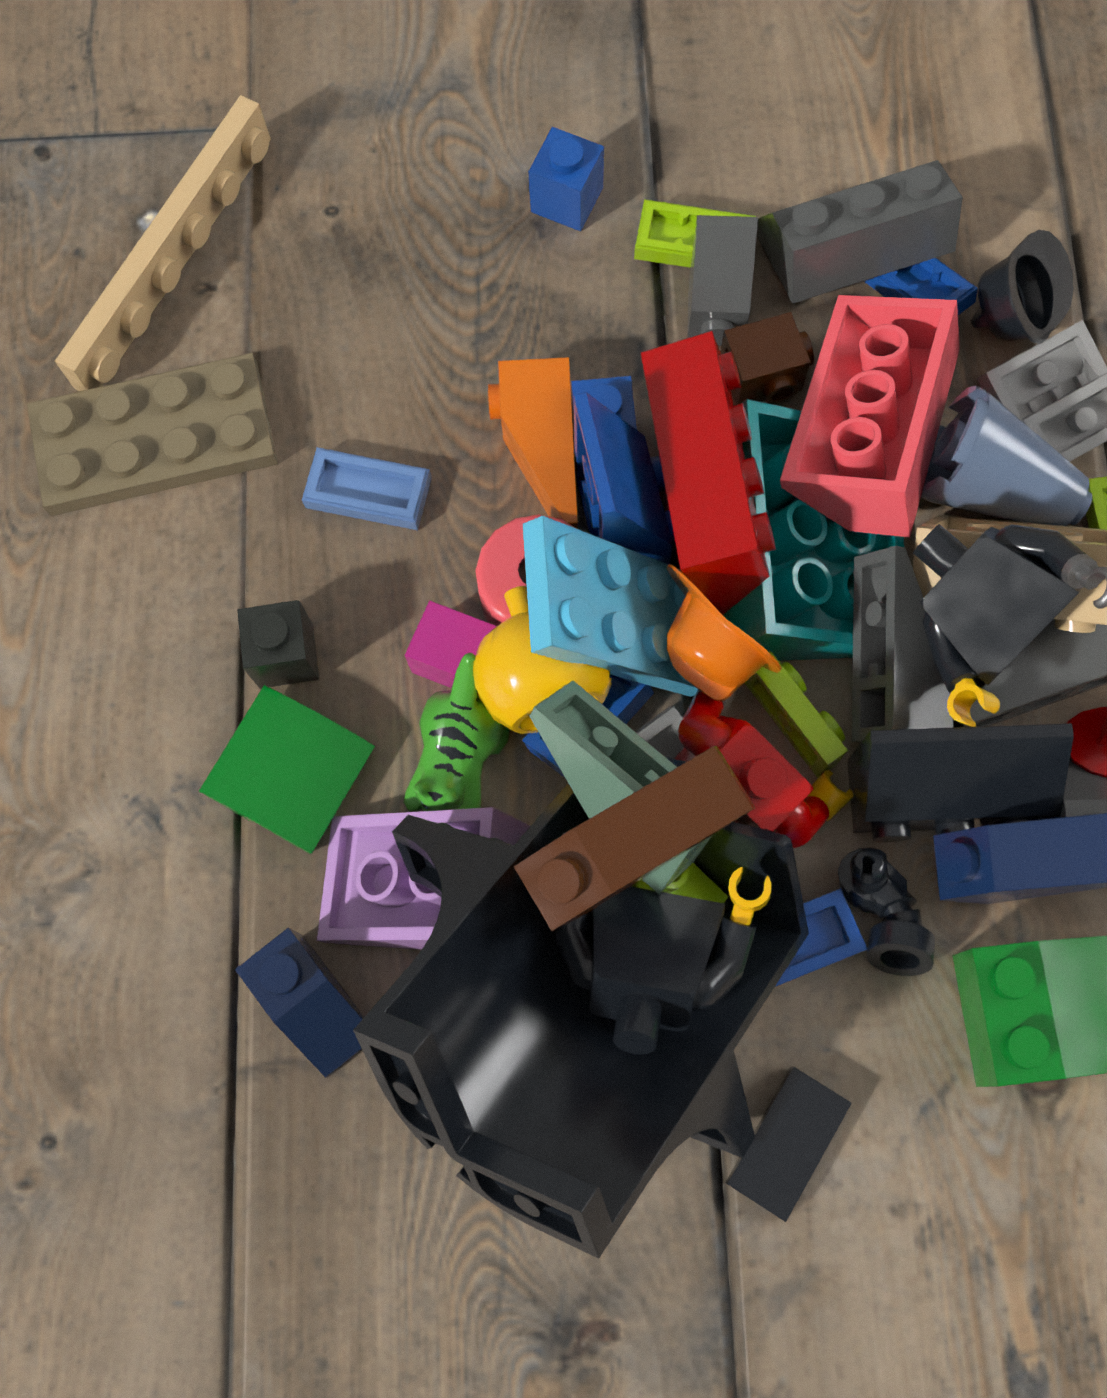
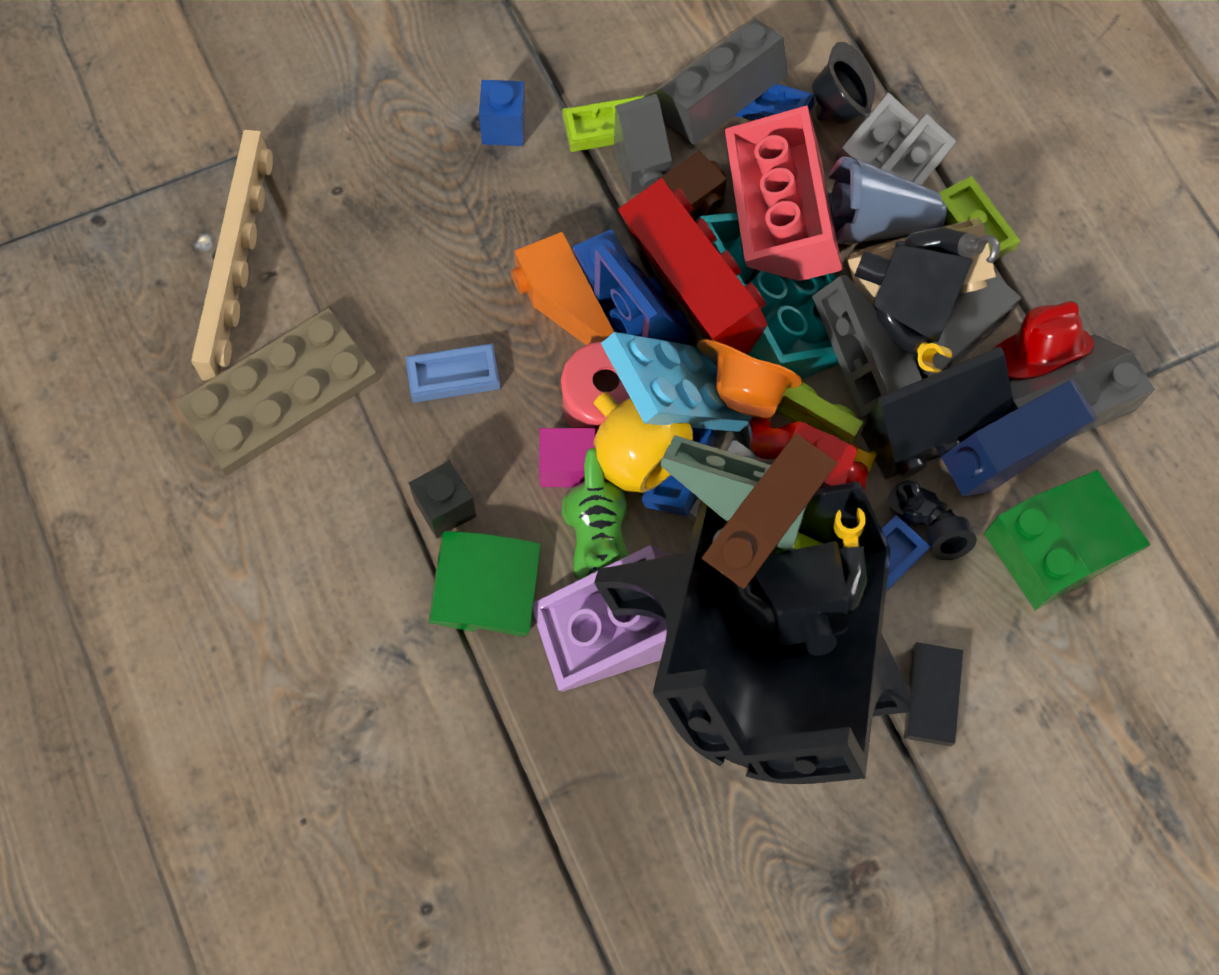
camera: 30 degrees left, 5 degrees down
dark blue slope [235,927,364,1078] -> none

